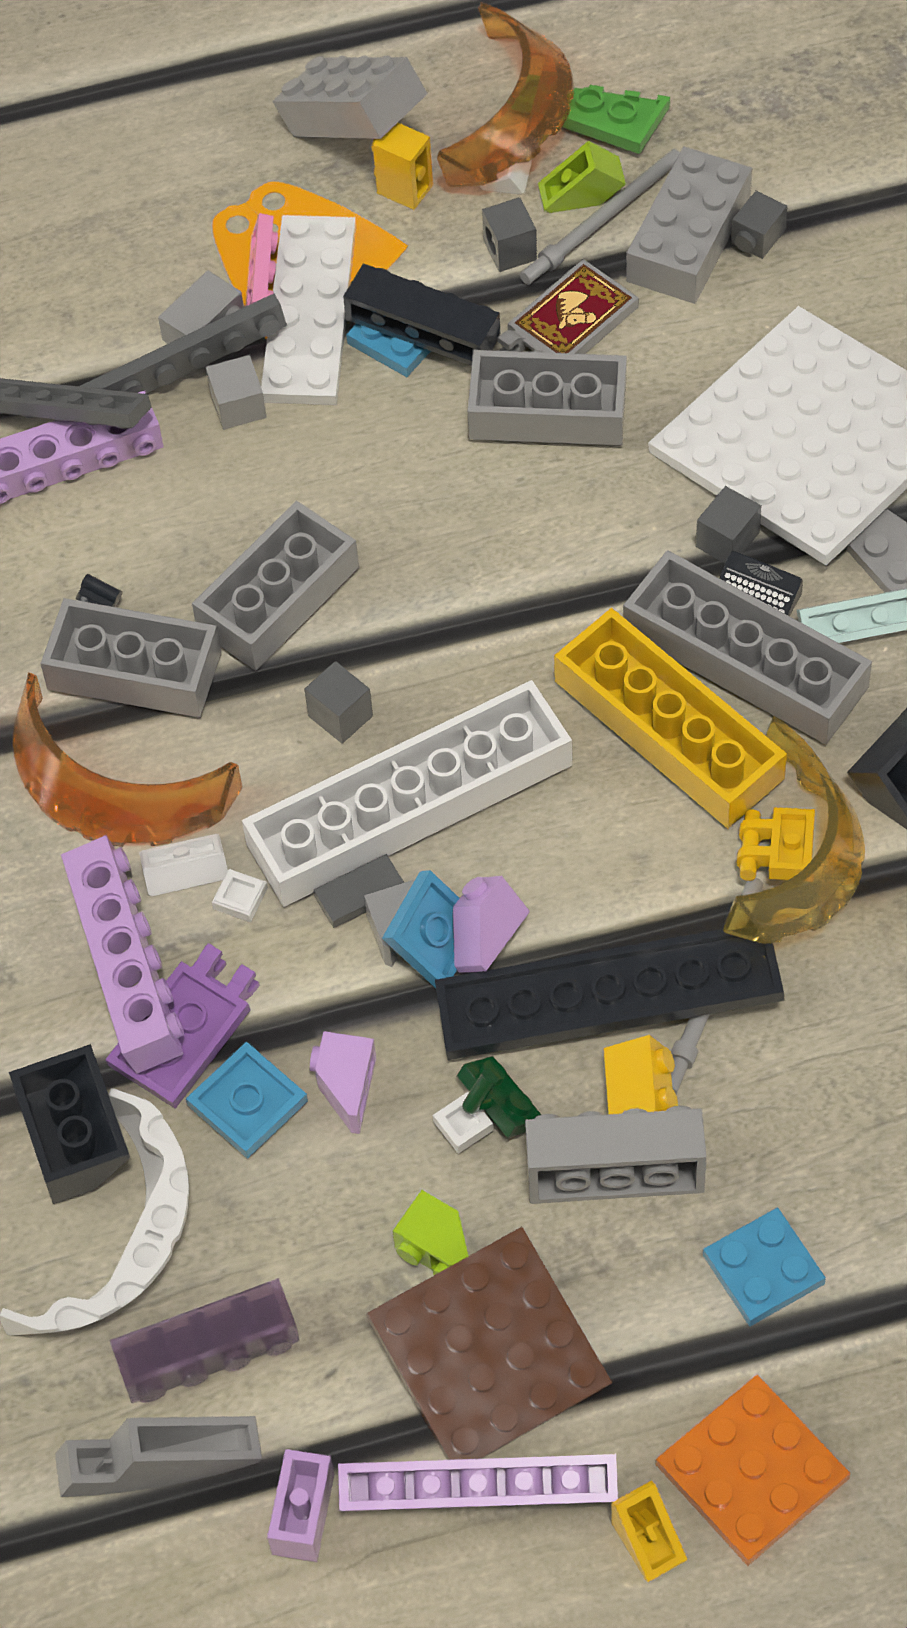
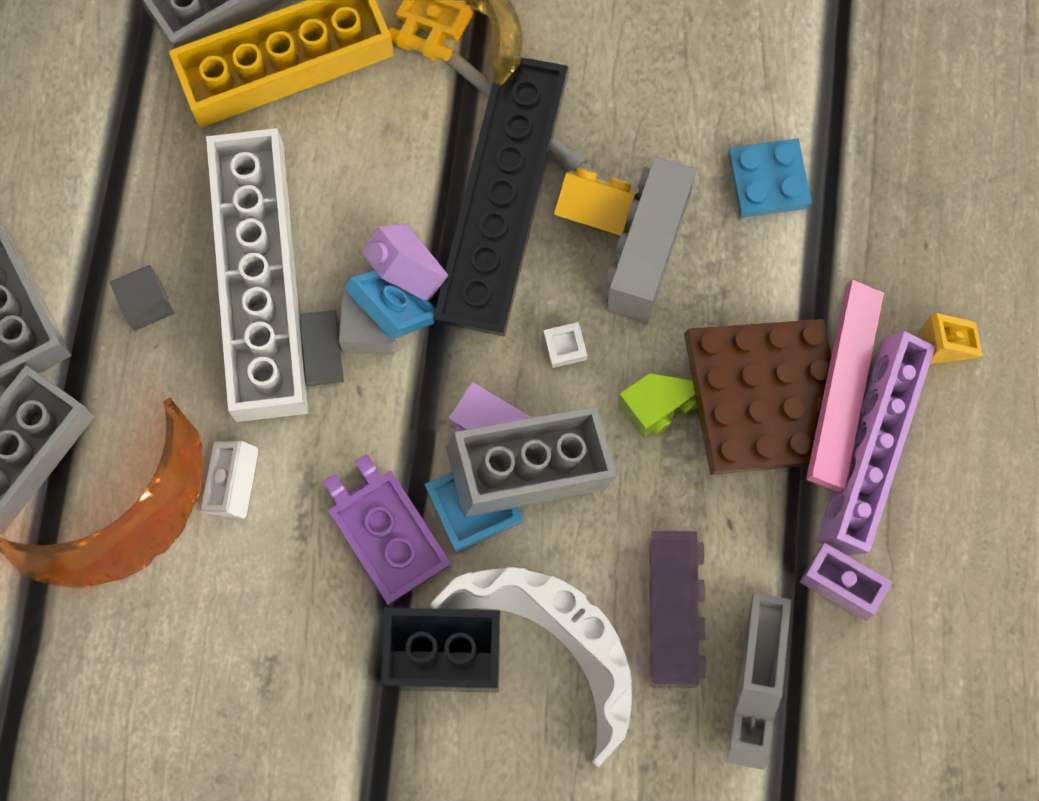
camera: 70 degrees left, 15 degrees up
lavender brick [61,835,184,1074] -> none
white tile [212,869,268,923] -> none
dark green plate [456,1056,542,1138] -> none
orange plate [656,1374,850,1566] -> none
none -> light grey brick [446,406,617,518]
none -> bright pink tile [806,280,884,492]

